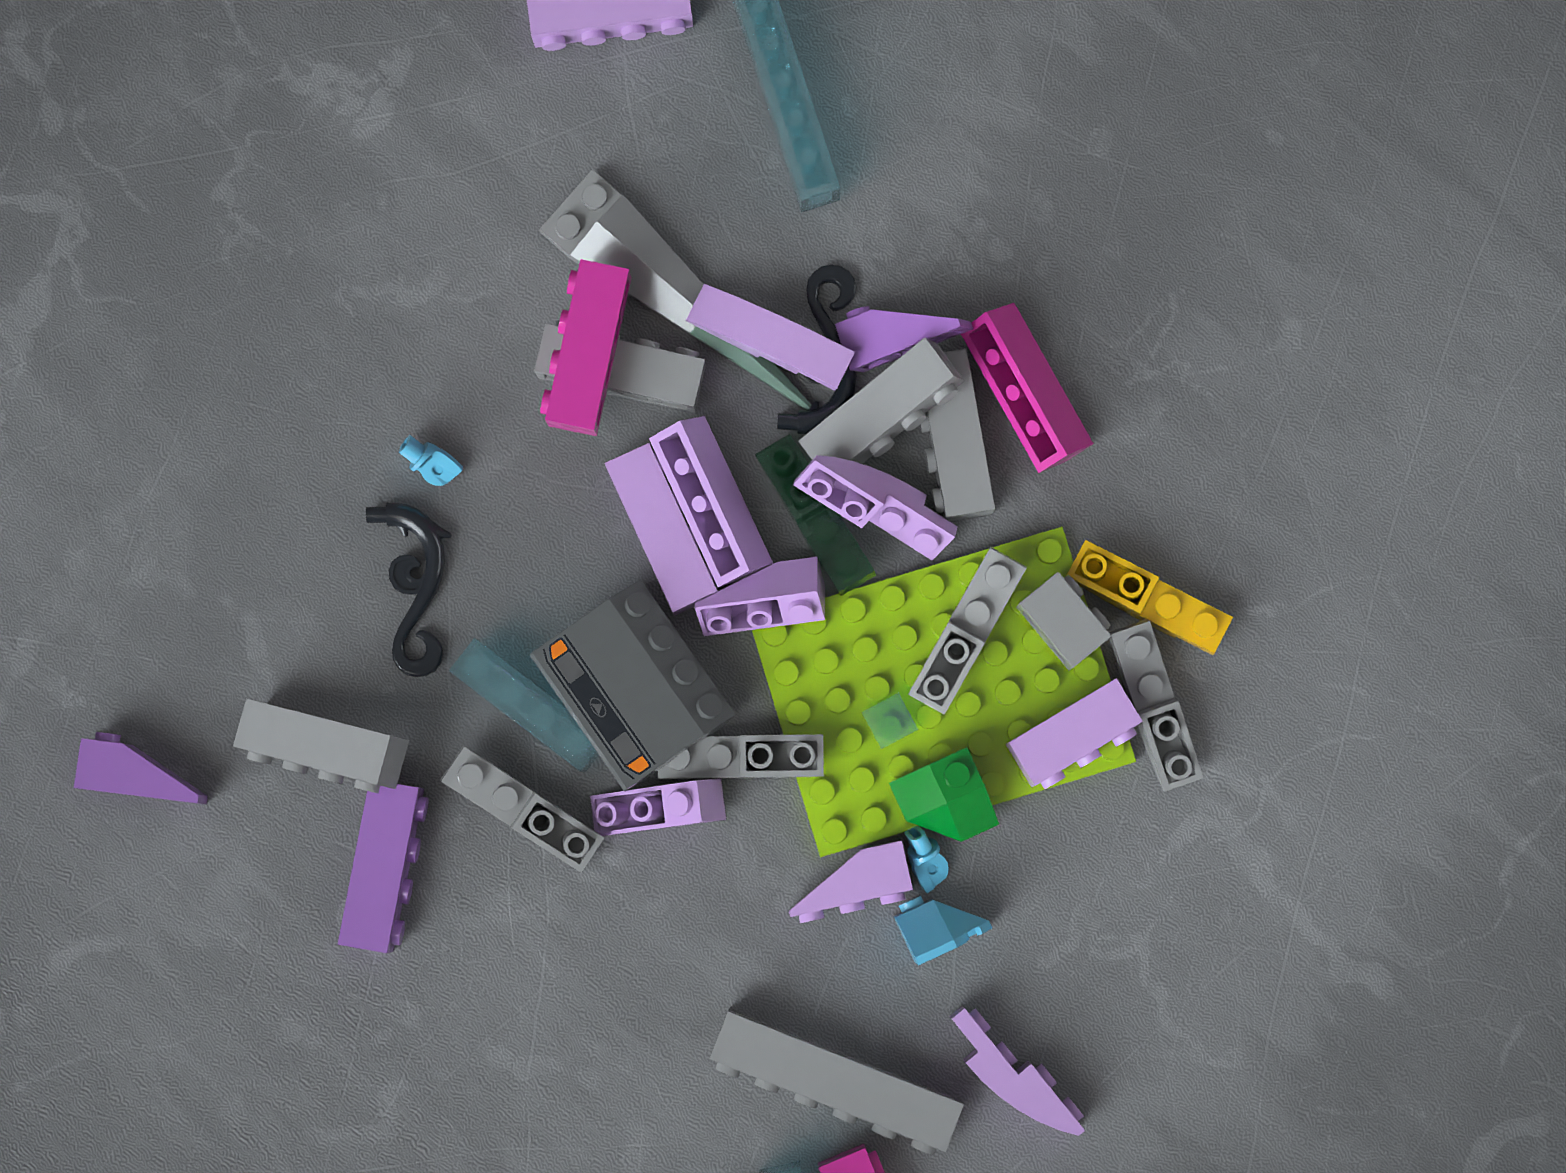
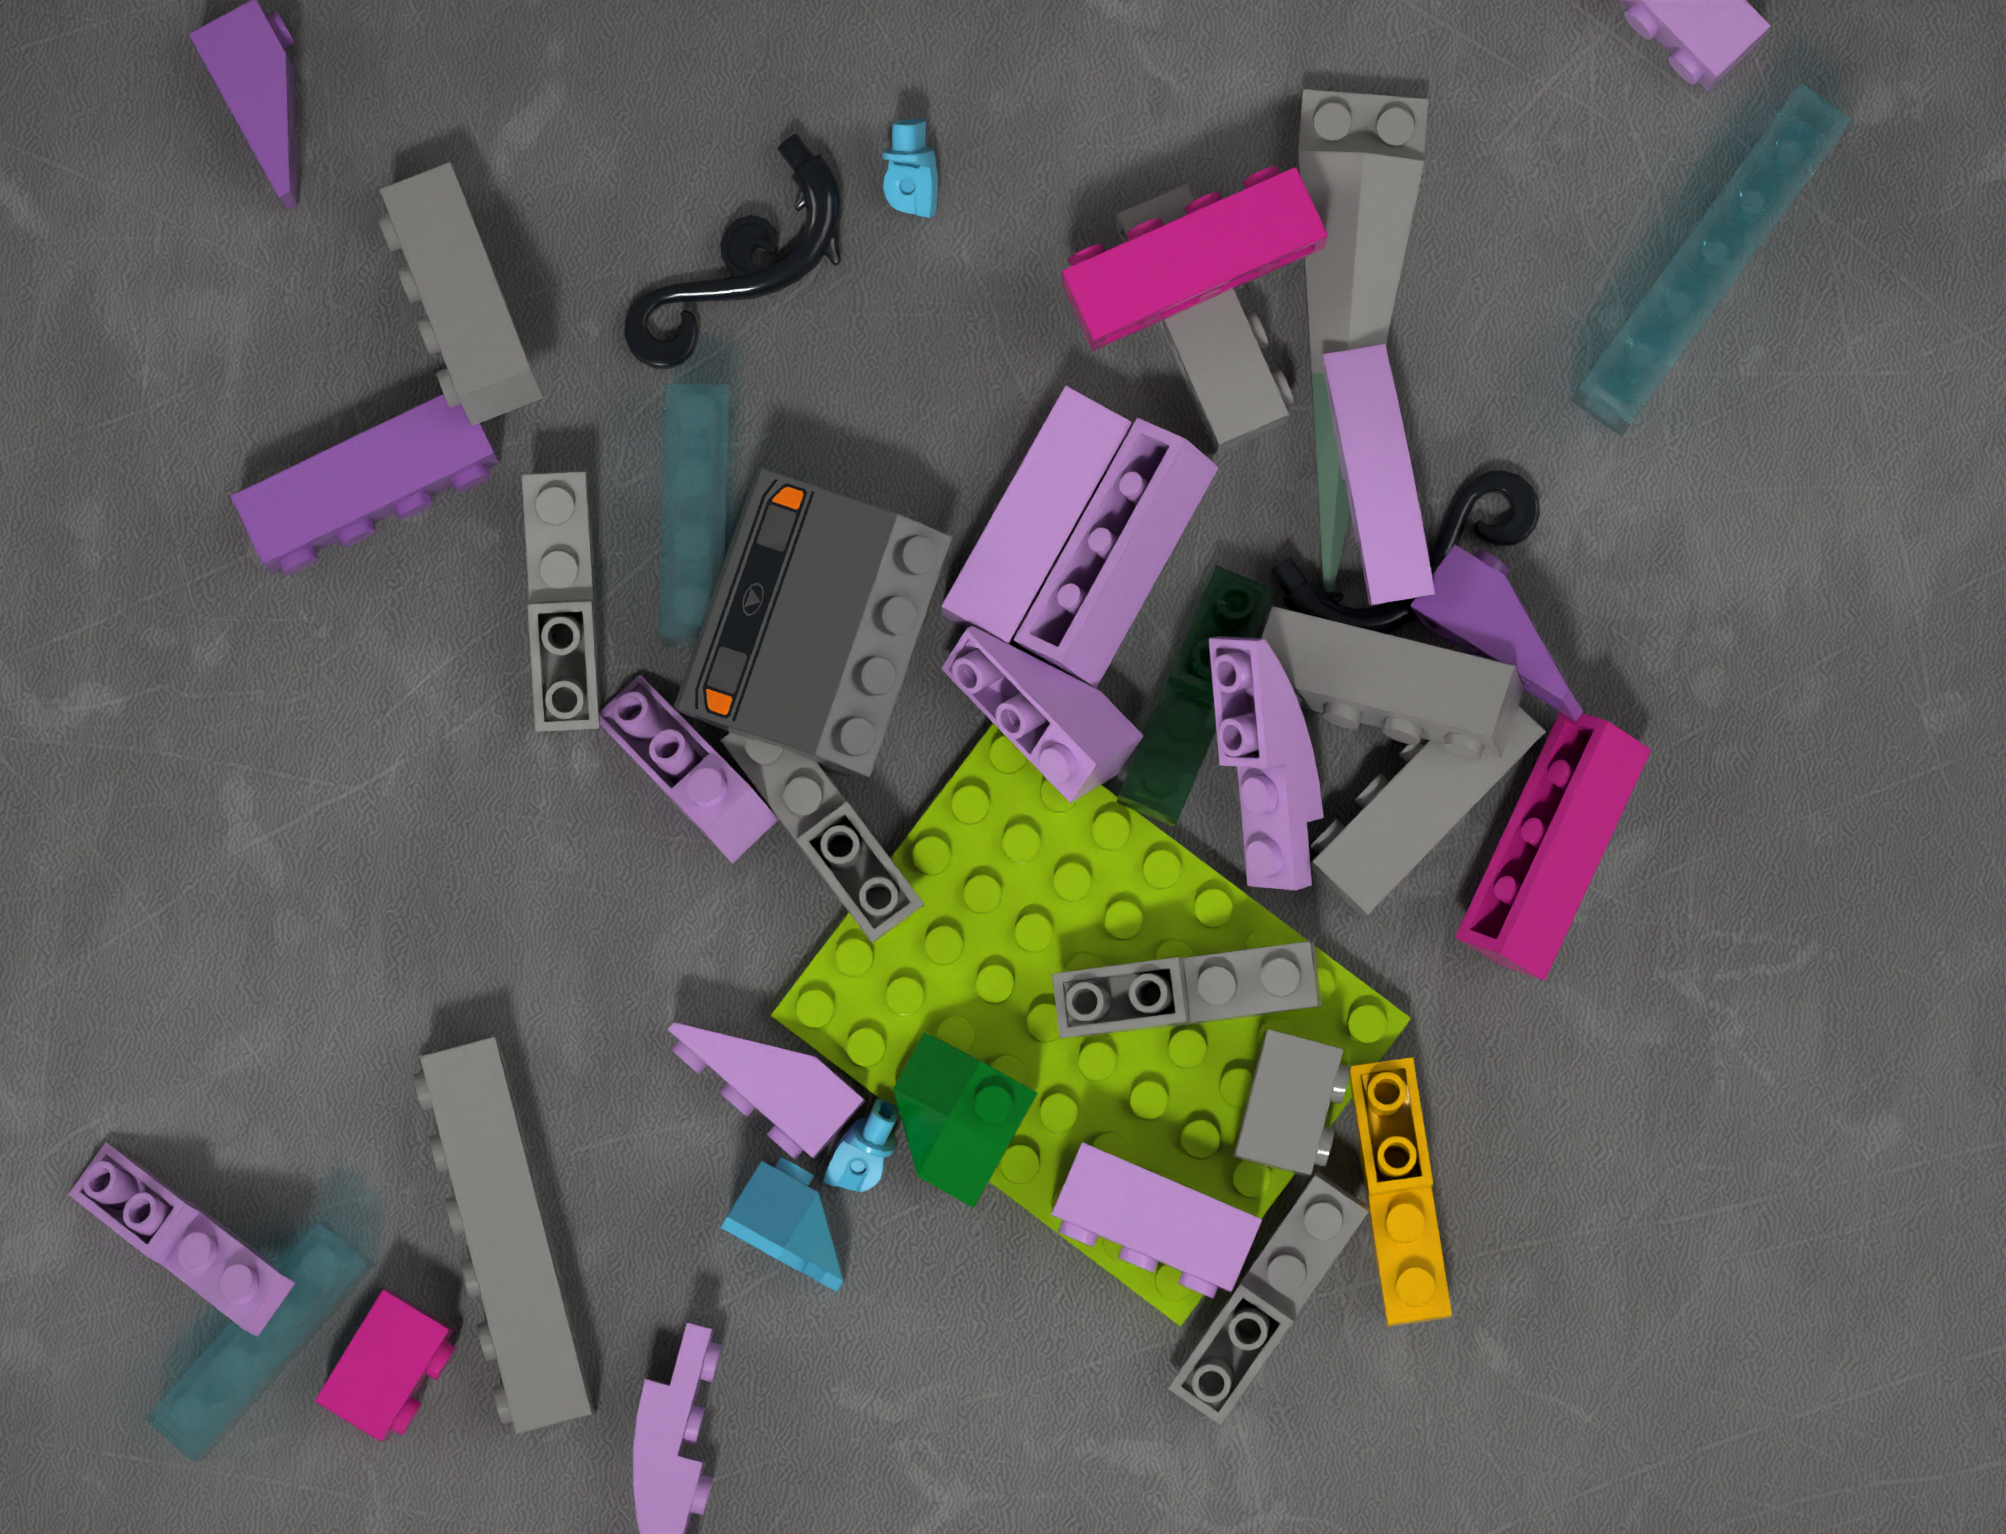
camera: 50 degrees right, 0 degrees up
clear light blue tile [862,693,918,749] -> none

